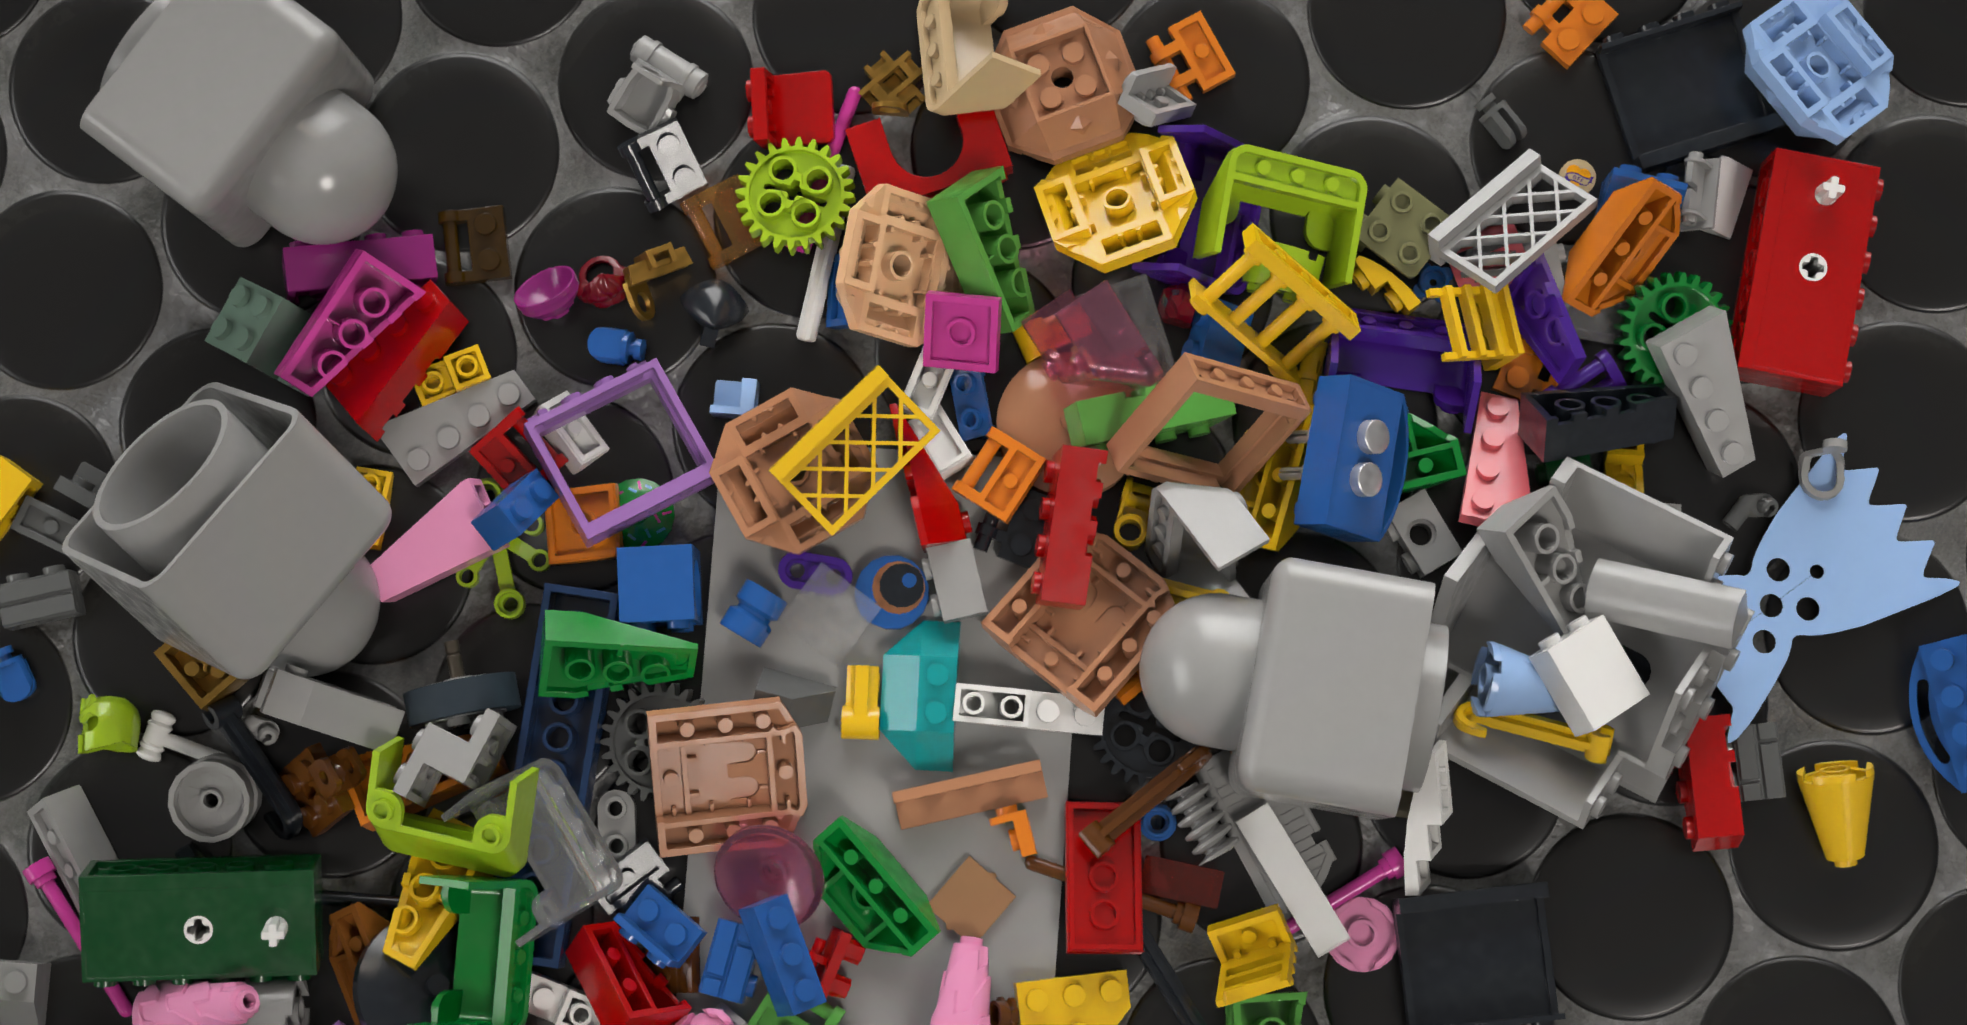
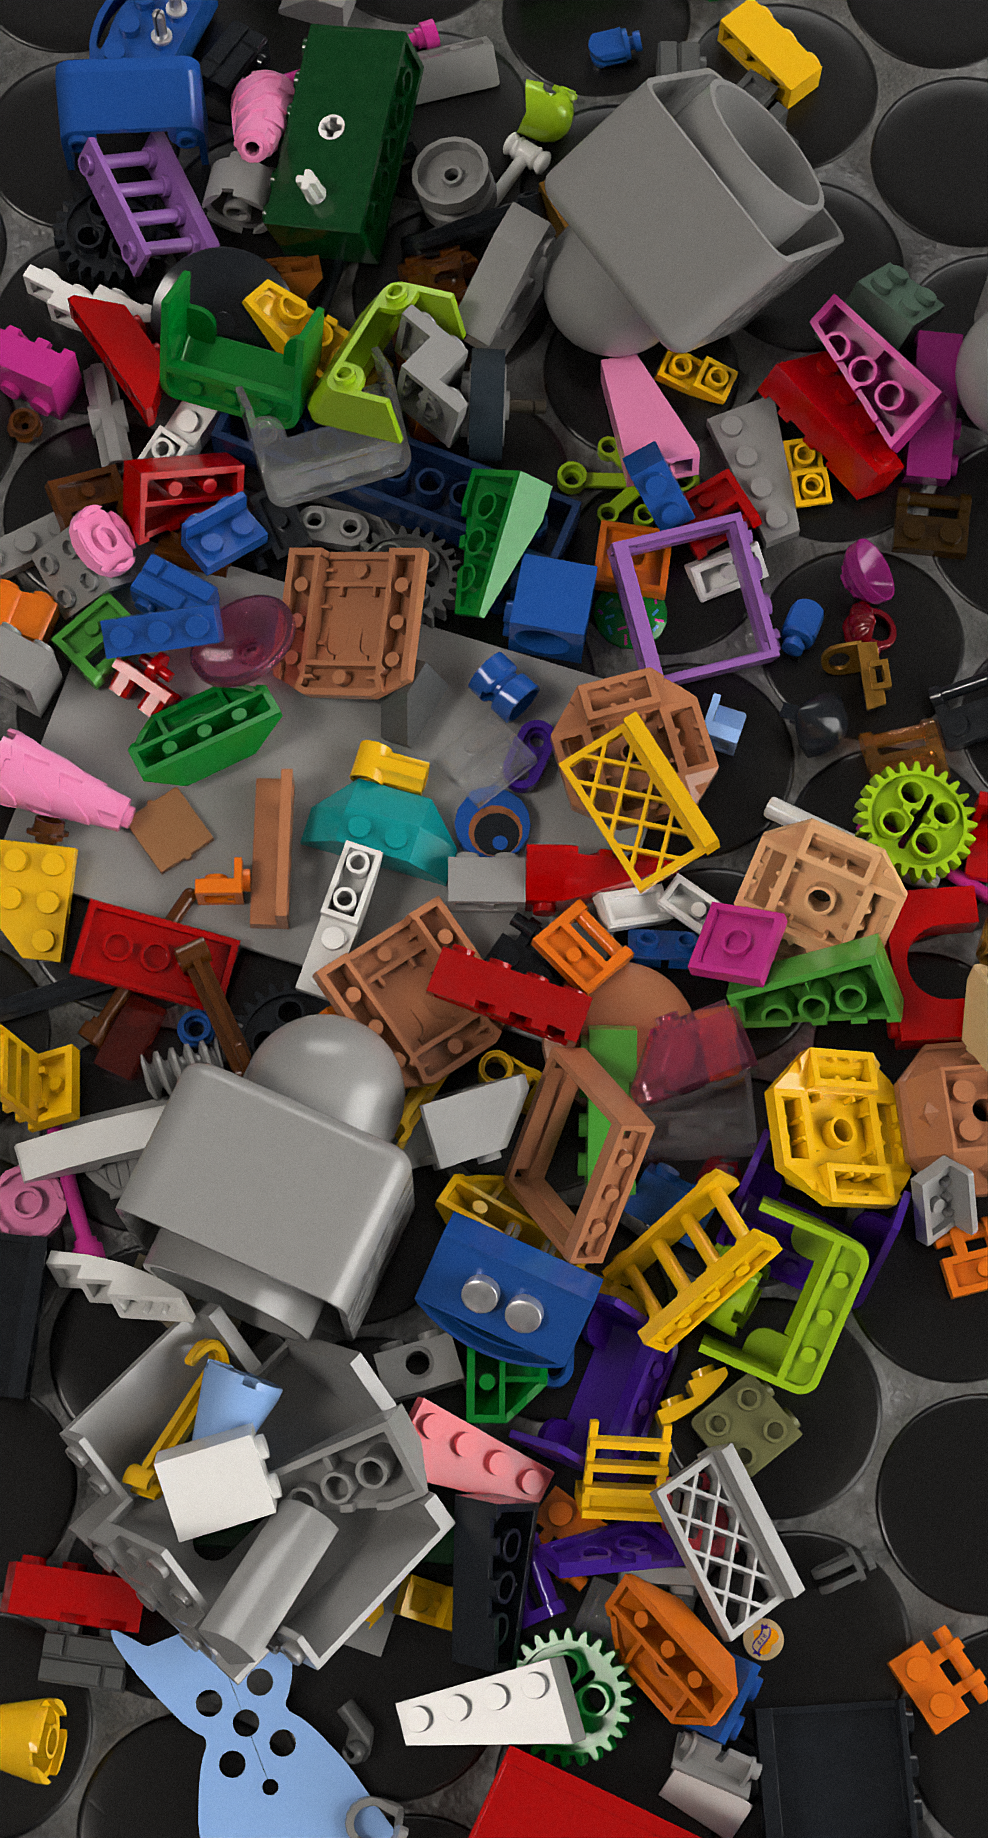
camera: 90 degrees right, 10 degrees down
blue plate [1413,263,1453,303] -> none

